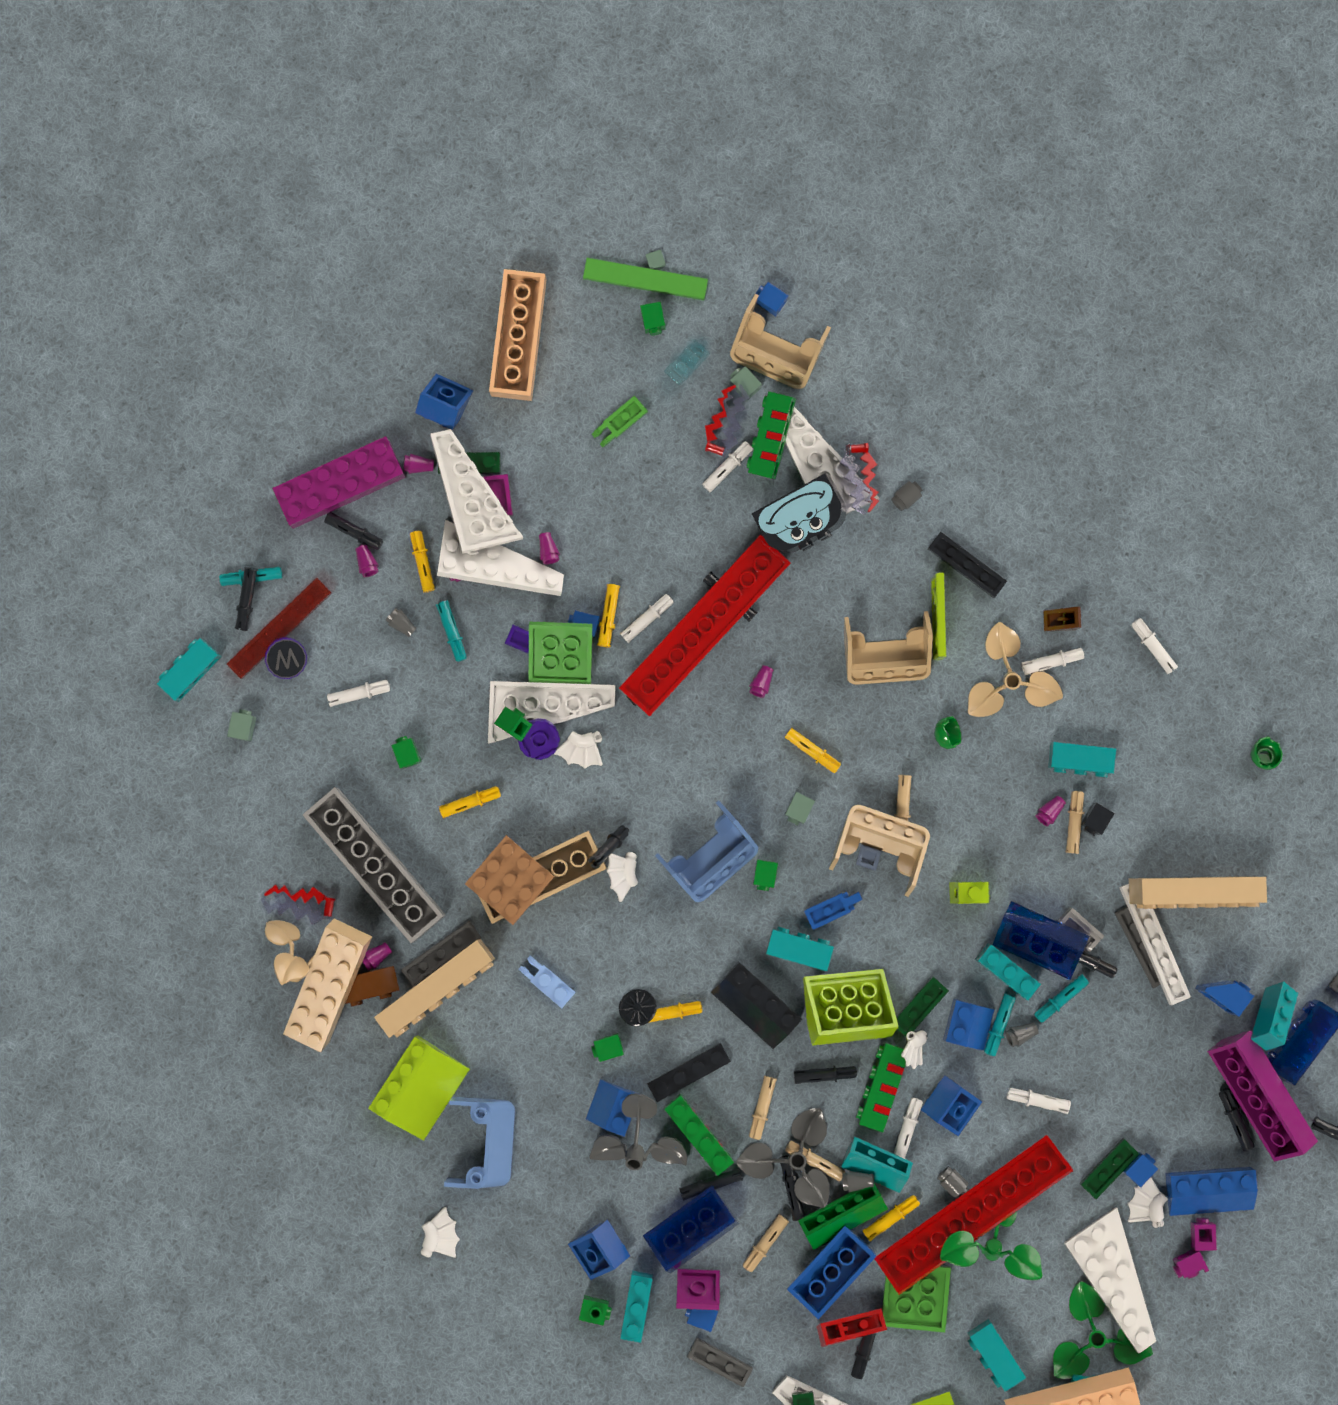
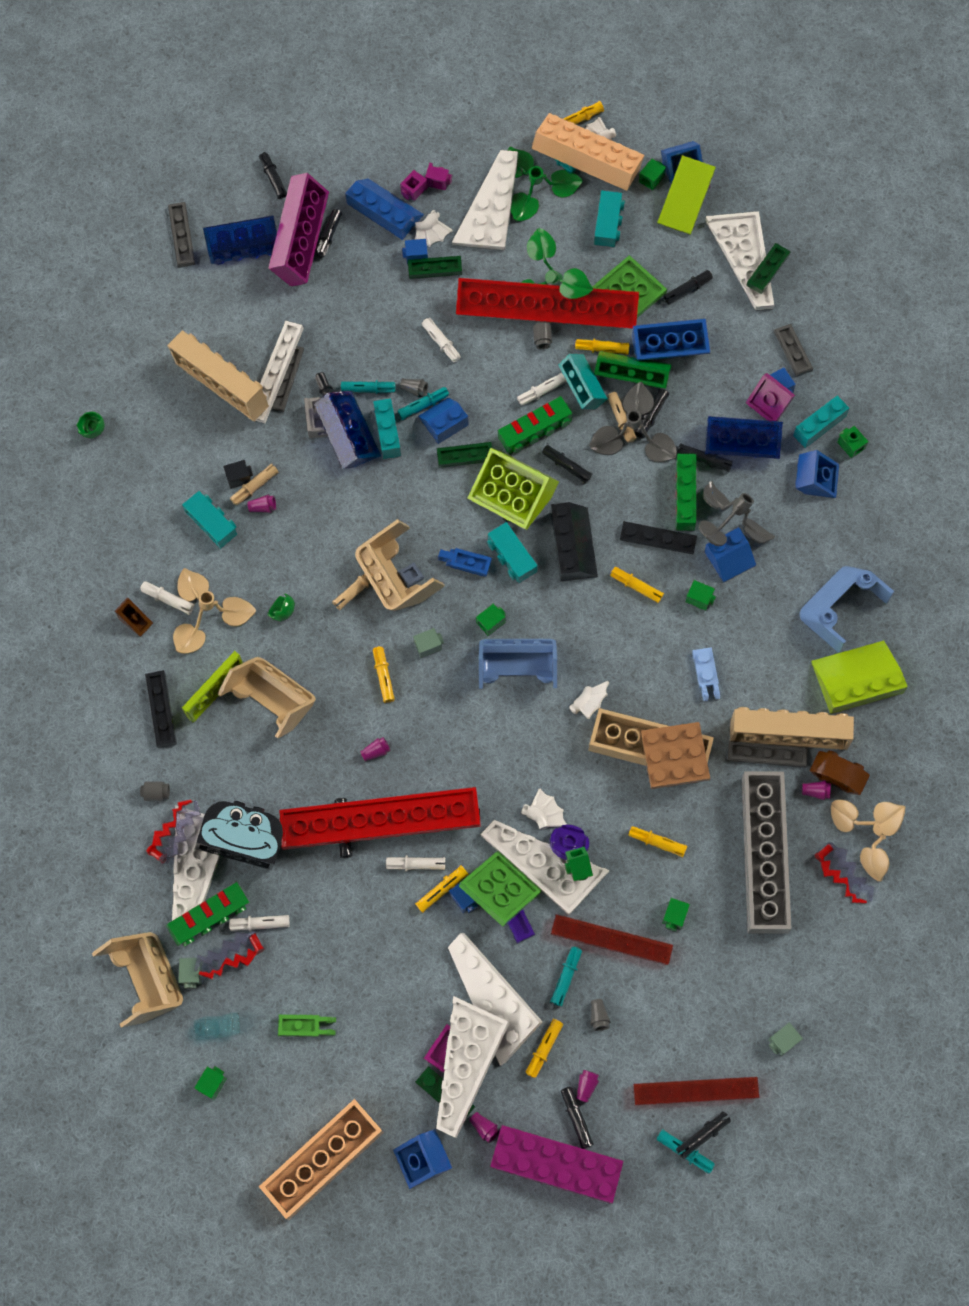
camera: 140 degrees left, 15 degrees down
teal brick [157,638,222,702] -> none
black tile [265,637,307,679] -> none
tan brick [283,919,372,1052] -> none
white axle [327,680,390,707] -> none
white arm [421,1207,460,1258] -> none
magenta cone [539,532,560,565] -> none
bright green tile [583,258,708,300] -> none
black axle [588,825,629,868] -> none
black wheel [619,989,657,1026] -> none
sand green piece [646,250,666,270] -> none
tan axle [743,1214,789,1272] -> none
tan axle [749,1075,777,1140] -> none
blue brick [756,282,788,317] -> none
red slope [816,1309,887,1347] -> none
dark grey cone [842,1171,874,1192] -> none
white arm [901,1030,927,1069] -> none
blue slope [921,1075,982,1136] -> none
lime torso [949,882,990,904] -> none
white axle [1131,618,1178,674] -> none
blue slope [1195,981,1254,1017] -> none
teal brick [1251,981,1299,1051] -> none
none -> clear red plate [551,914,673,966]

